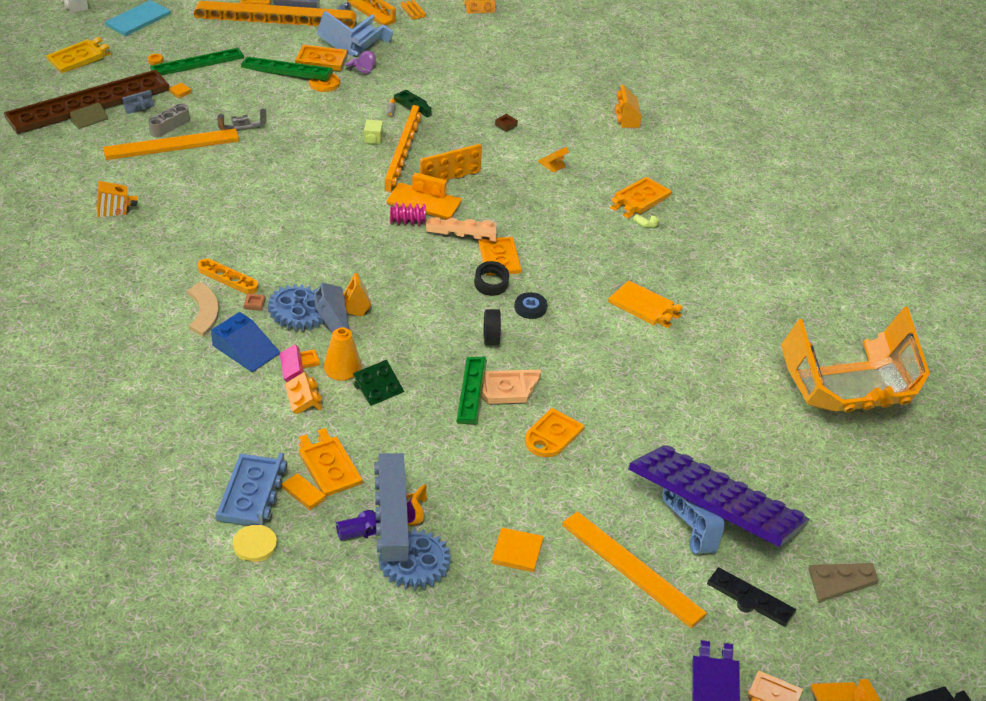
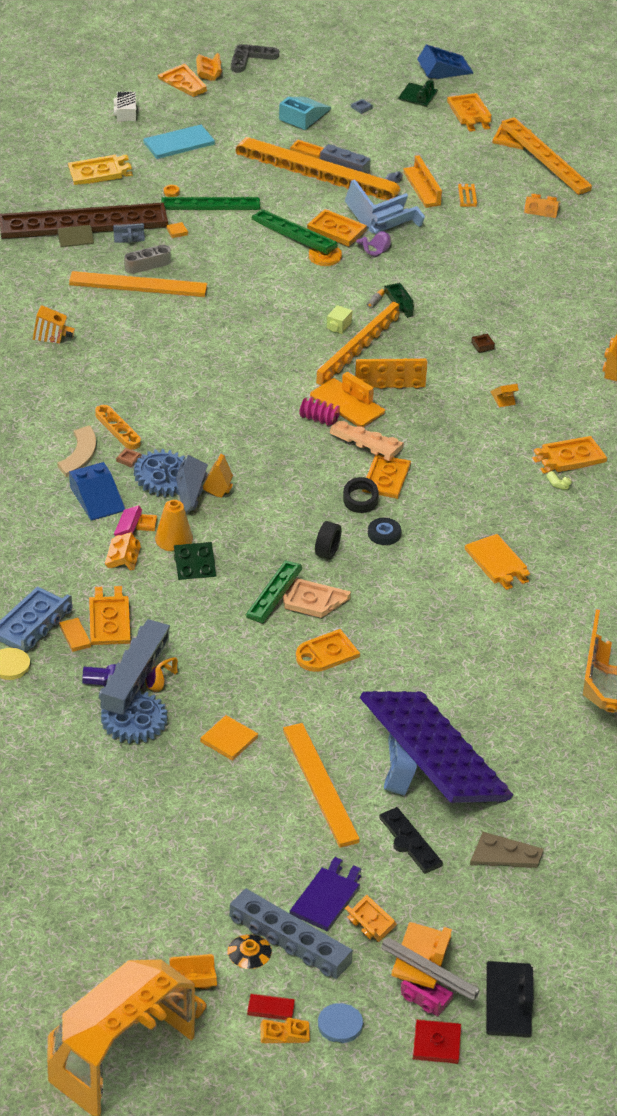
camera: 25 degrees right, 0 degrees up
flat silver piece [217,108,267,131] -> none

